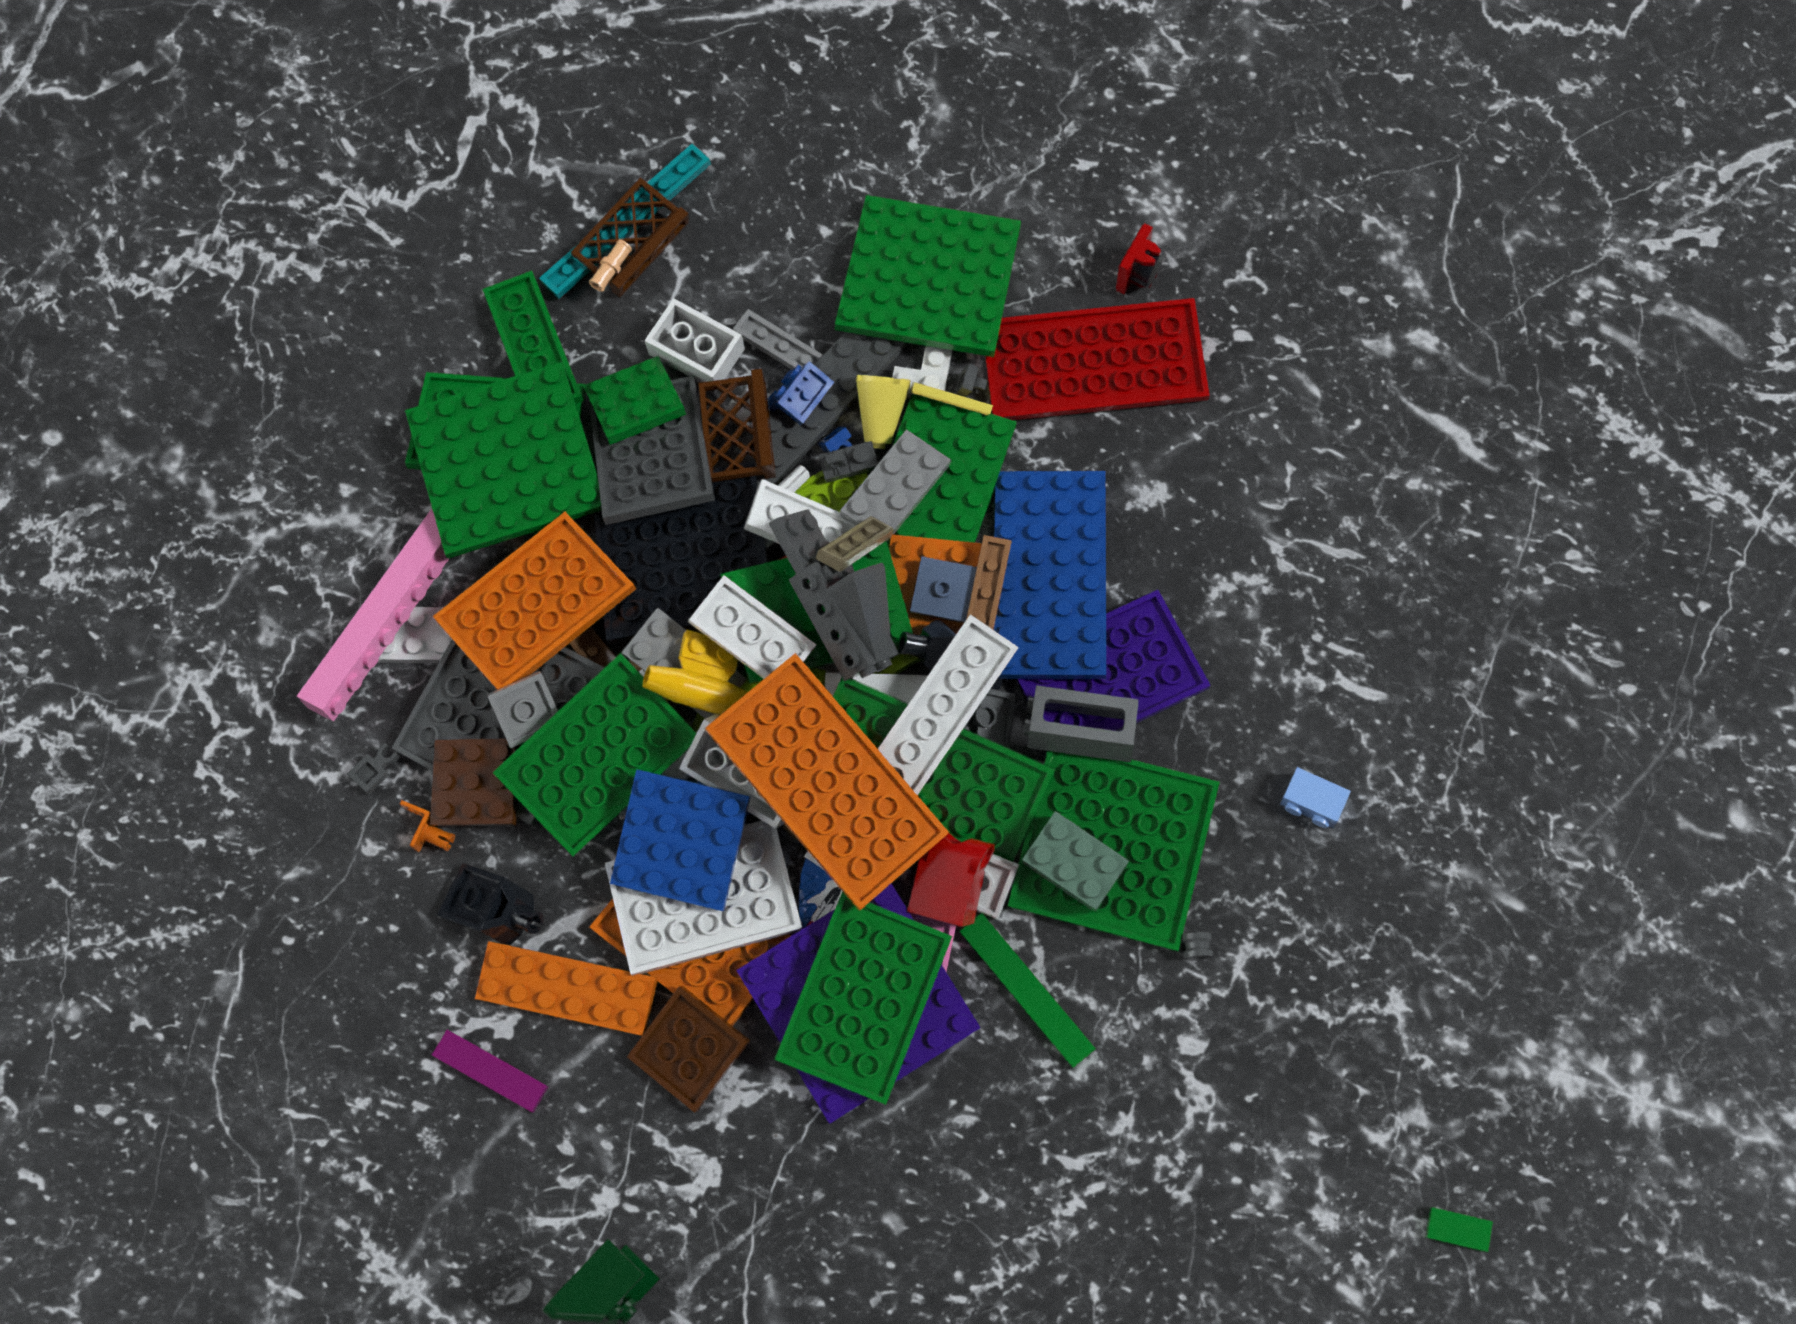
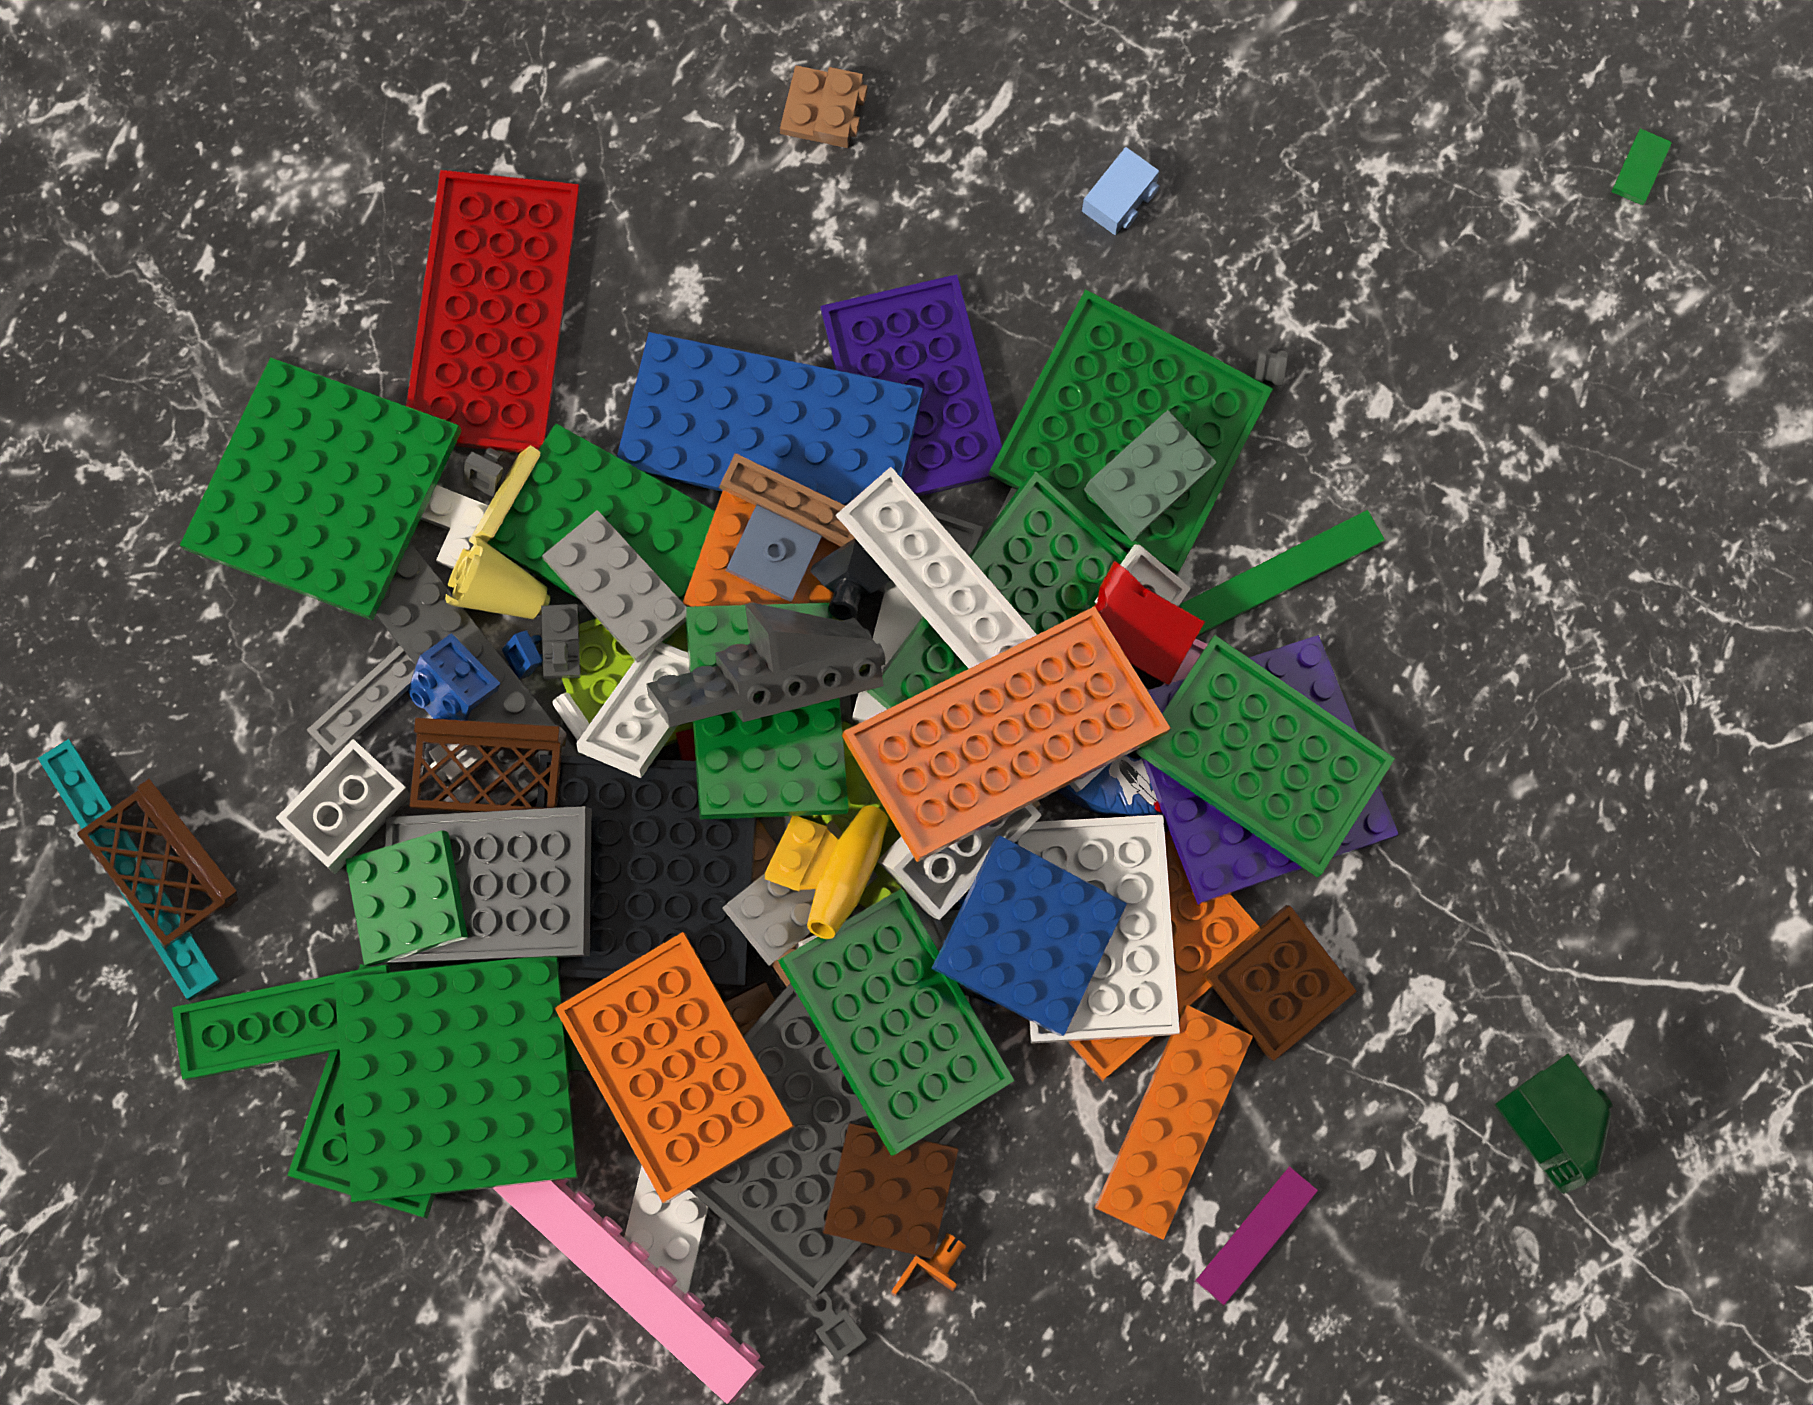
camera: 85 degrees left, 5 degrees up
black plate [437,863,544,945] -> none
light grey plate [487,671,558,748] -> none
light nougat pin [589,240,632,292] -> none
white plate [688,576,816,679] -> none
dark tan tile [816,516,894,572] -> none
dark grey piece [1023,685,1139,762] -> none
red piece [1116,223,1165,295] -> none
none -> medium nougat plate [780,65,868,148]

